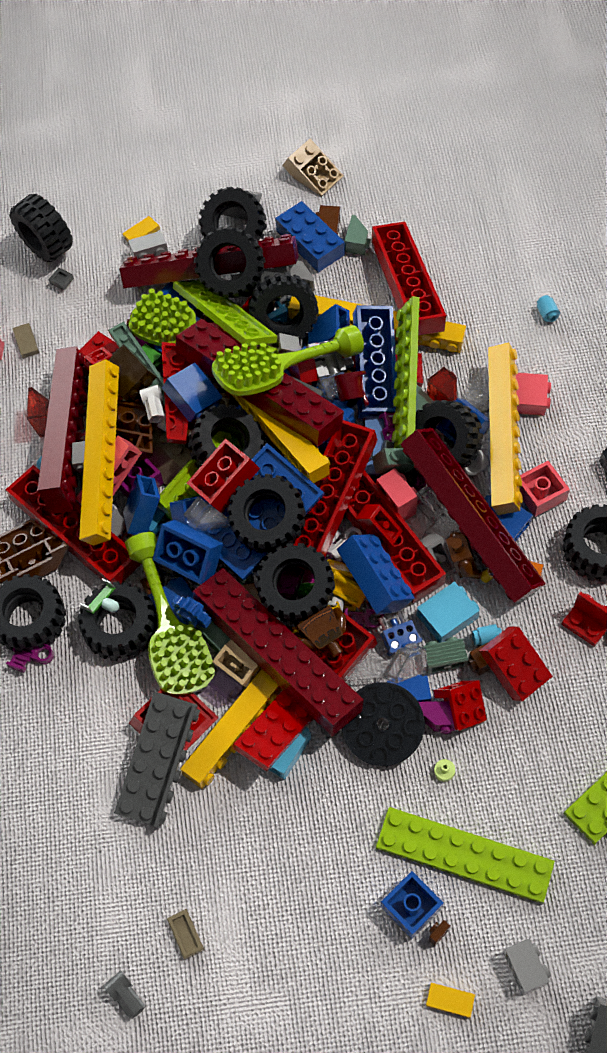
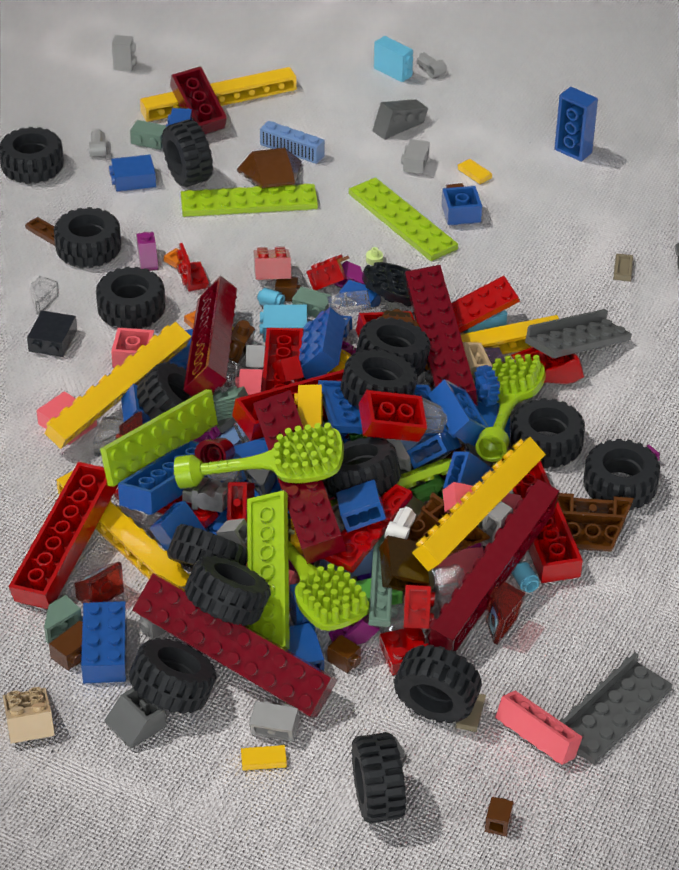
camera: 150 degrees left, 20 degrees down
piece [80,578,119,614] -> none
none -> clear red slope [74,562,124,604]
none -> black tyre [394,645,482,723]

